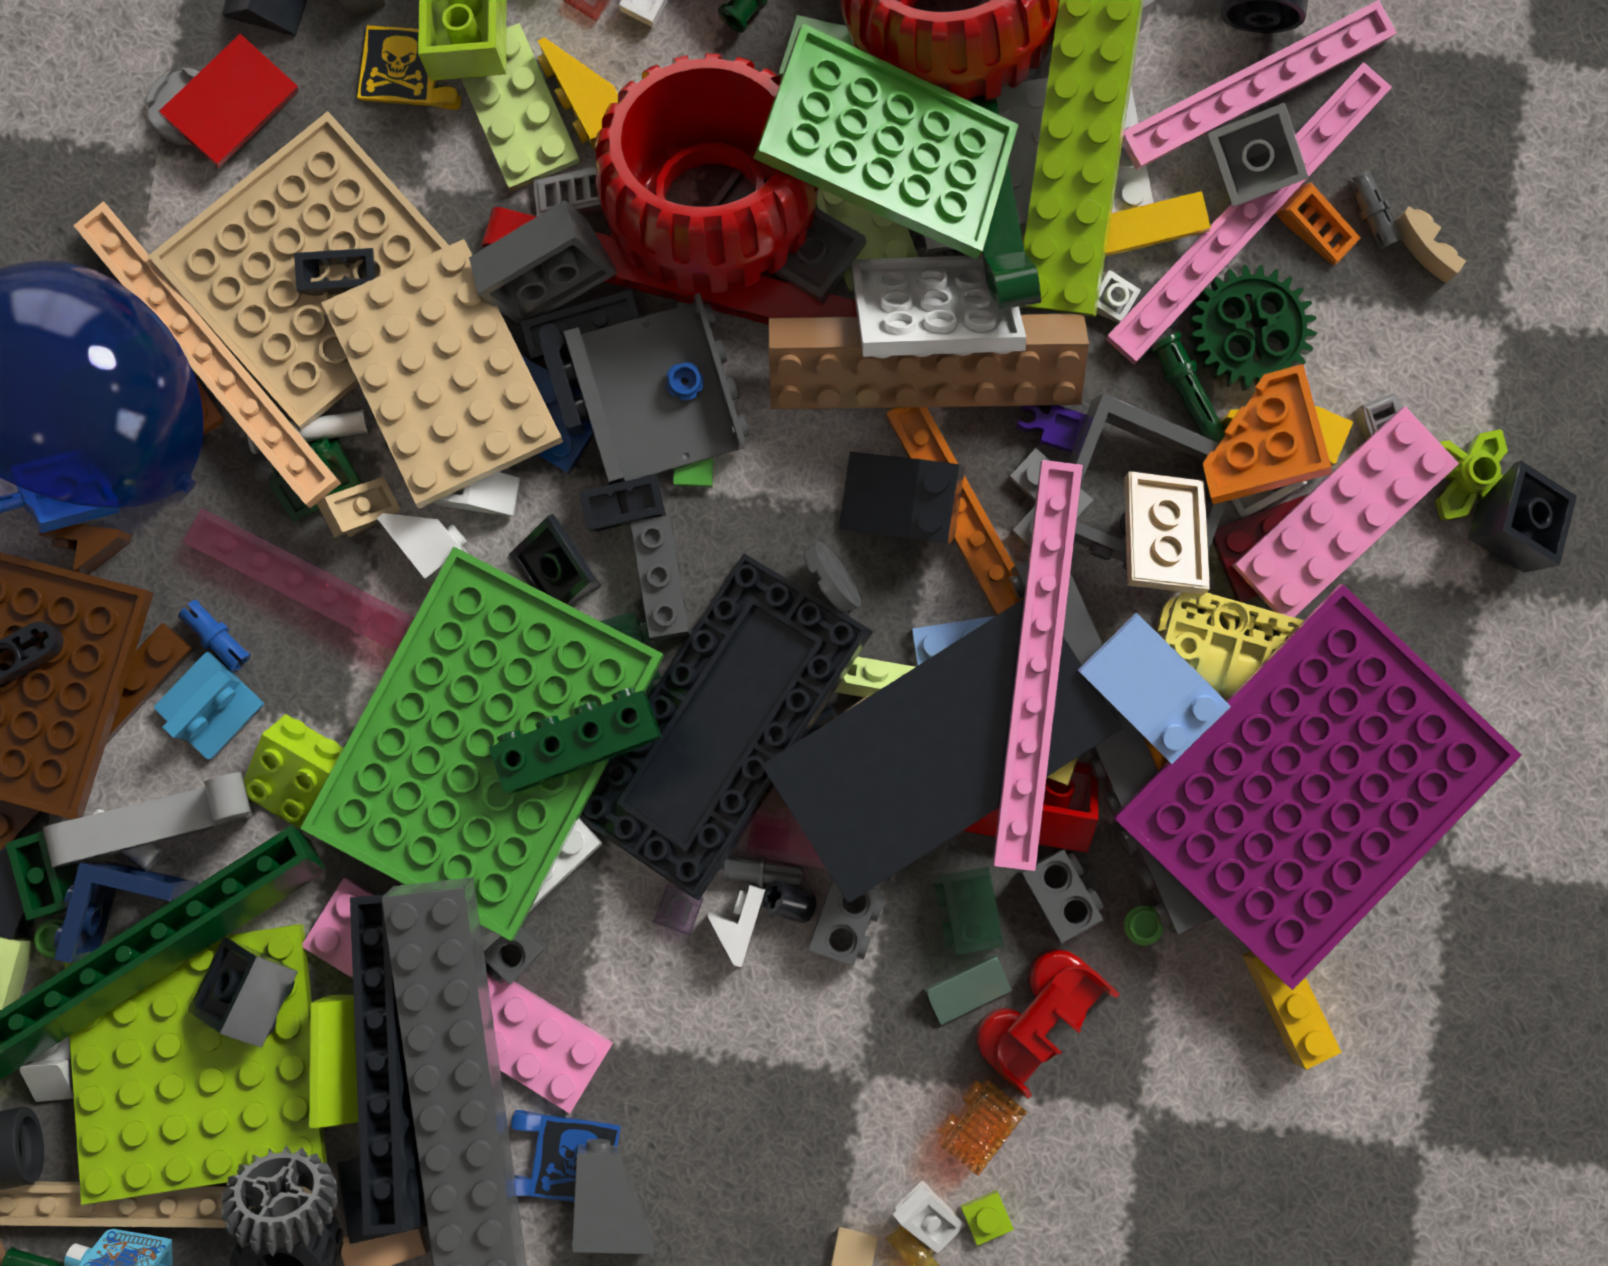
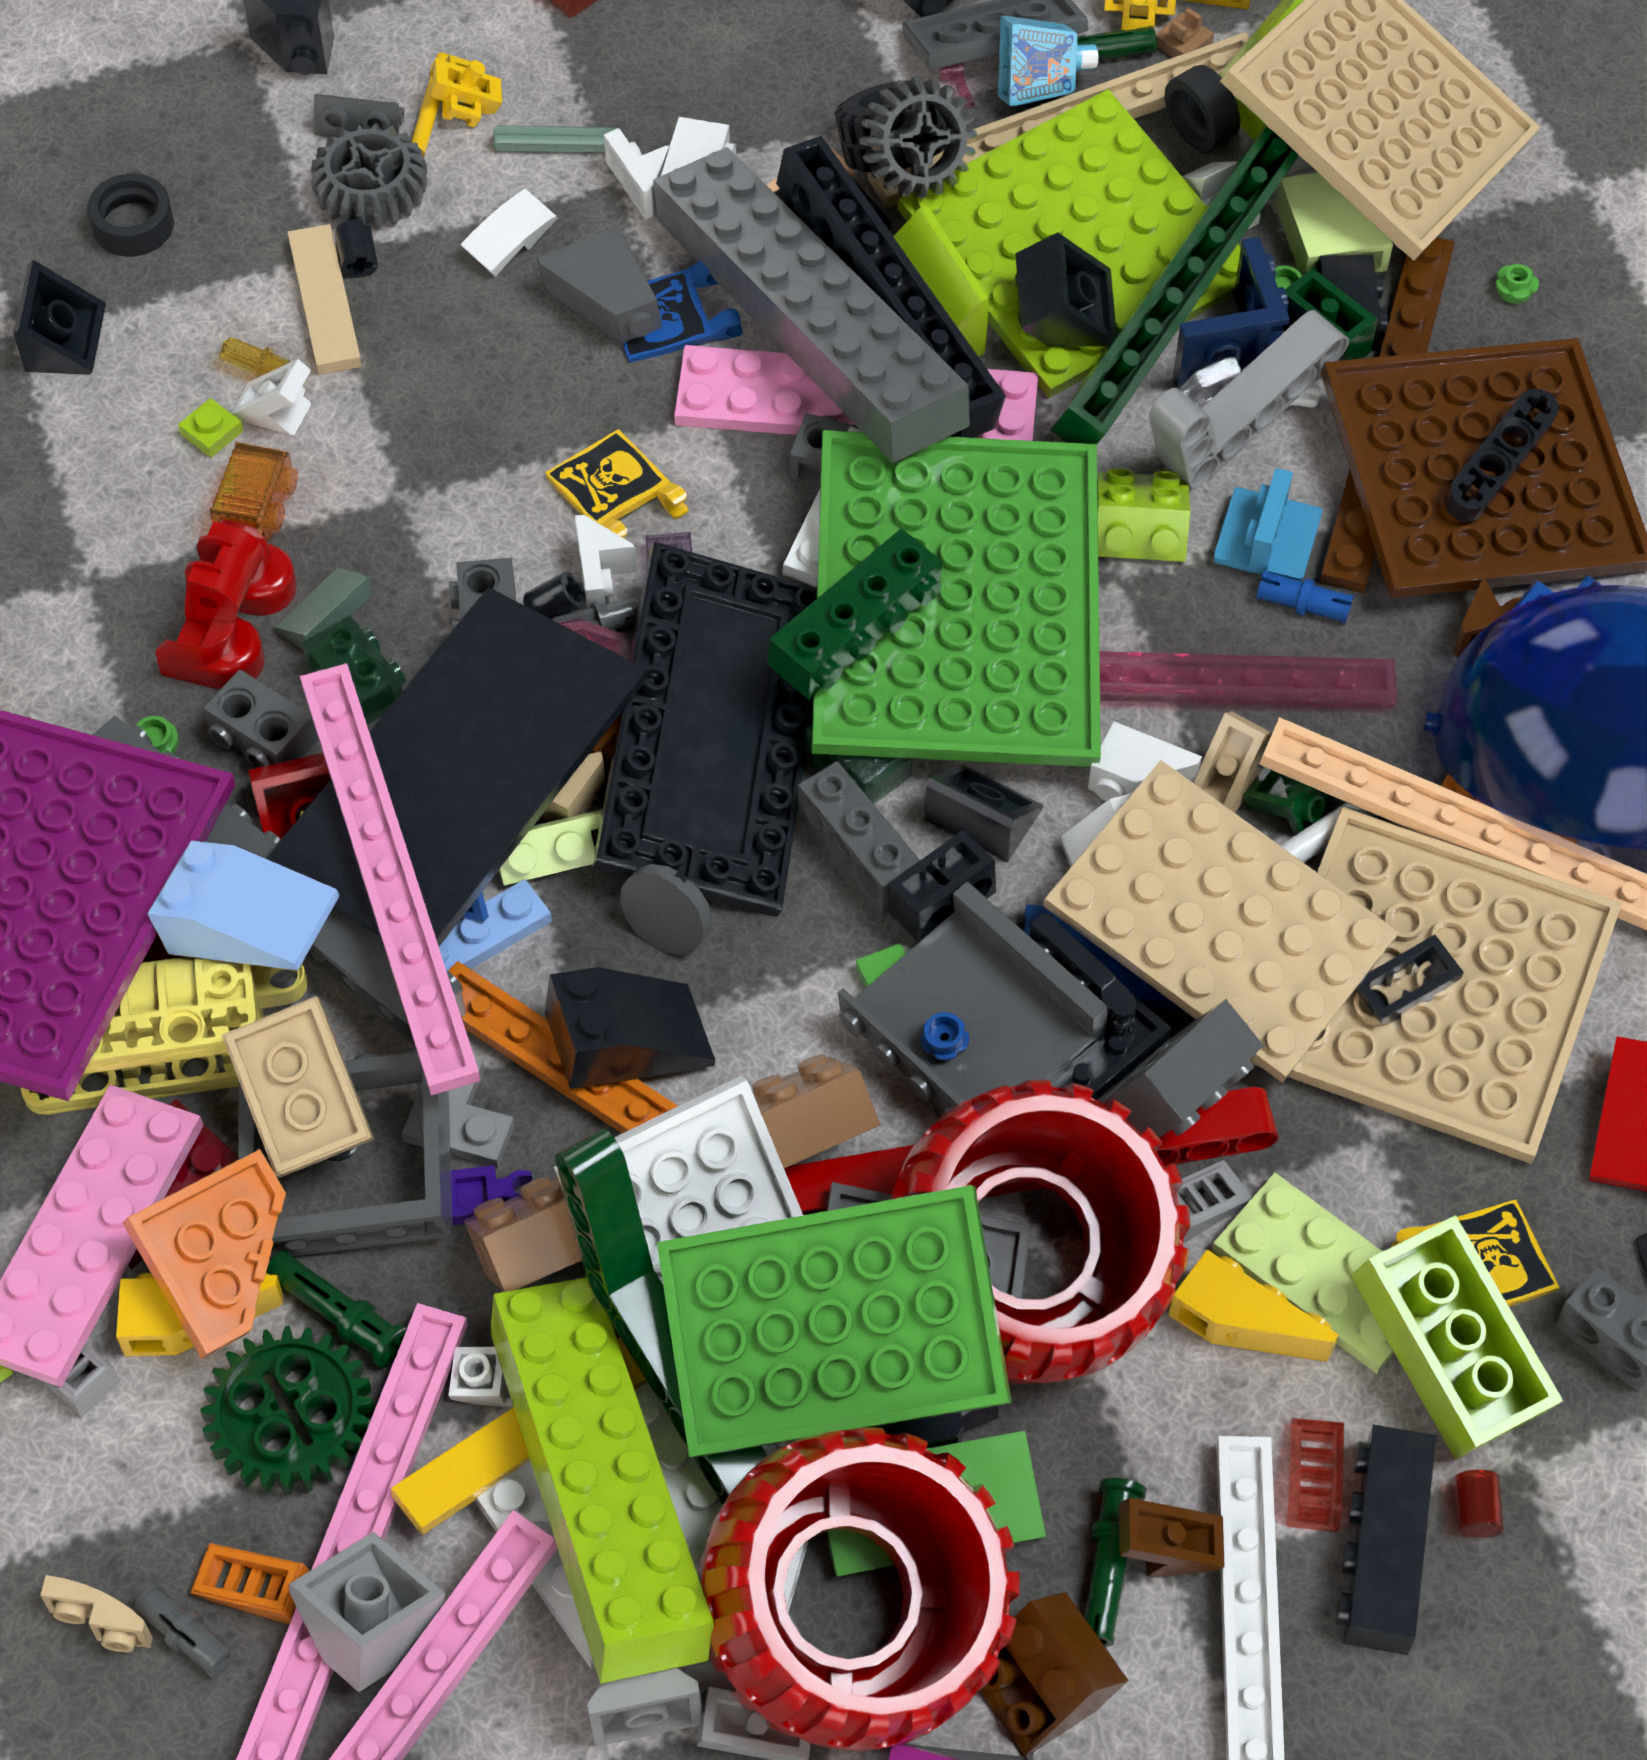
camera: 155 degrees right, 25 degrees down
none -> flag [545,429,689,540]
none -> clear tile [1179,356,1241,405]

